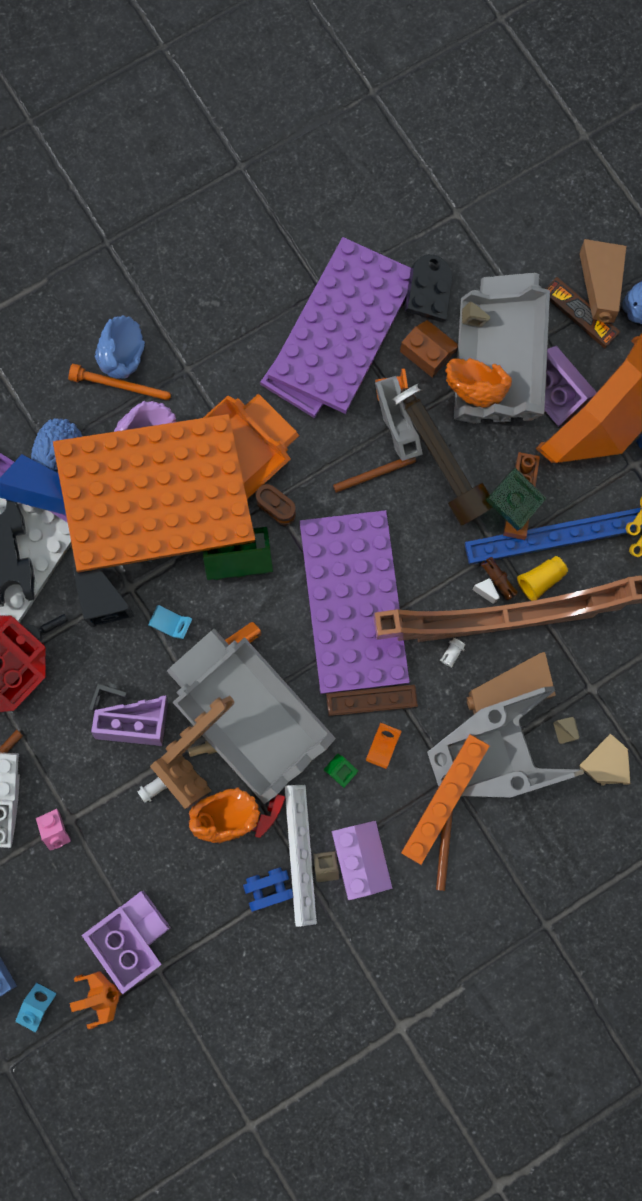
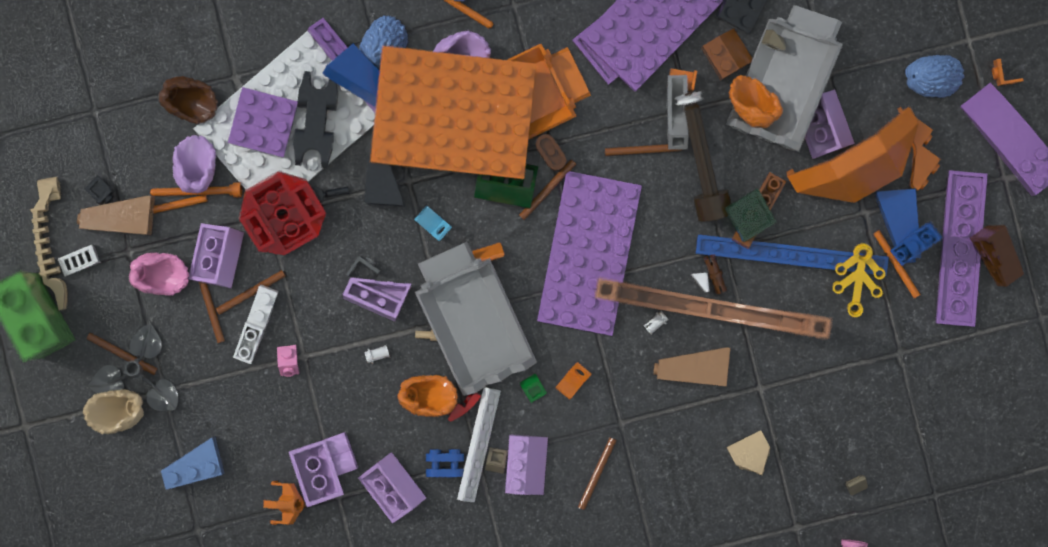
camera: 20 degrees right, 10 degrees up
medium azure bracket [16,983,56,1032] -> none
medium nougat bracket [150,696,234,809] -> none
reddish brown tile [326,685,418,717] -> none
orange plate [401,733,490,864] -> none
light grey windscreen [427,686,584,797] -> none
yellow plant [517,556,568,601] -> none
tile [545,277,620,349] -> none
dark tan slope [553,717,580,744] -> none
medium nougat slope [580,239,626,323] -> none
none -> lavender slope [358,452,426,523]
none -> dark orange bar [519,159,576,220]

